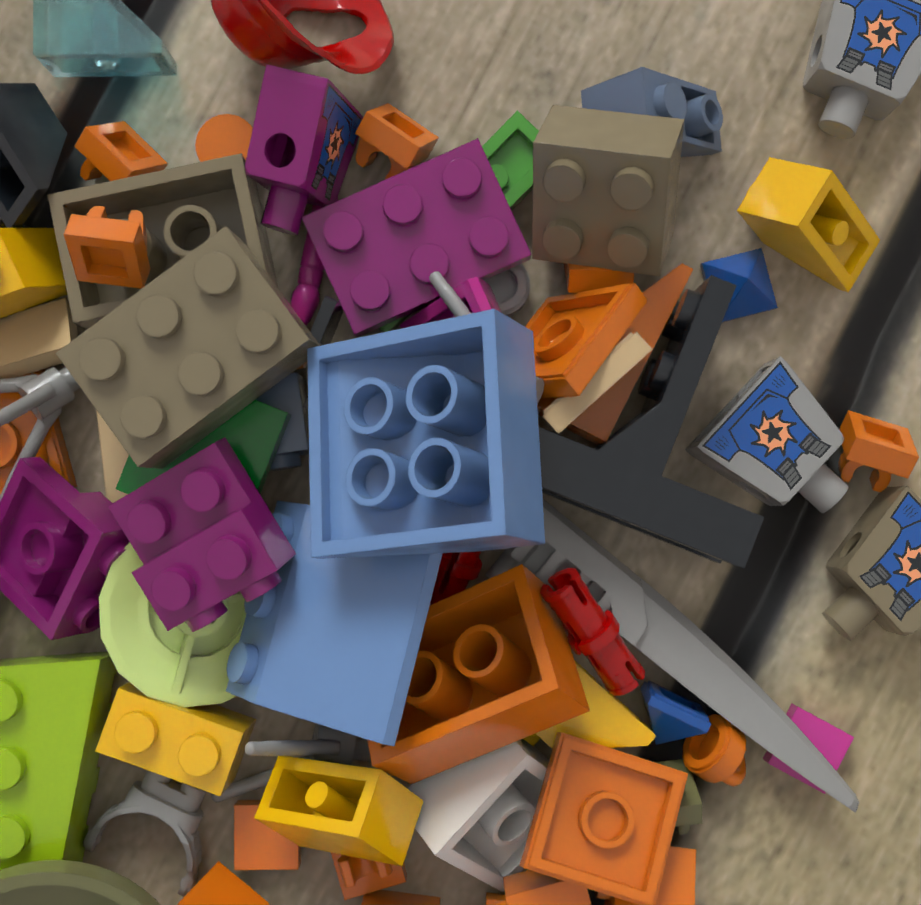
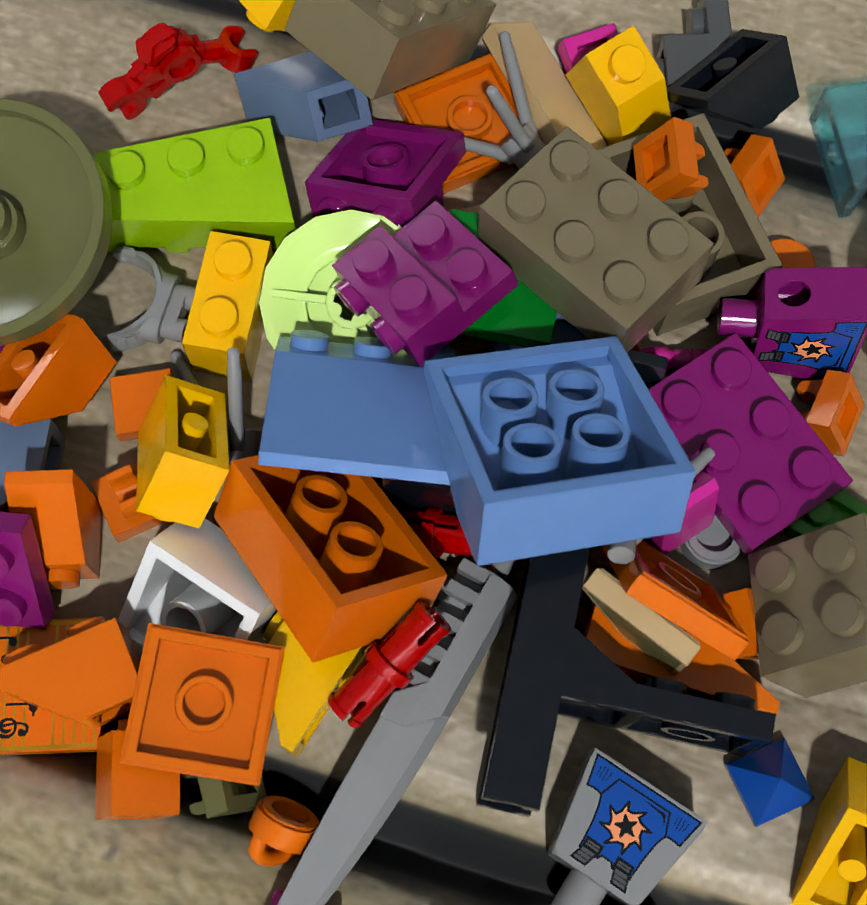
camera: 80 degrees right, 15 degrees down
blue slope [640,680,711,745] -> none

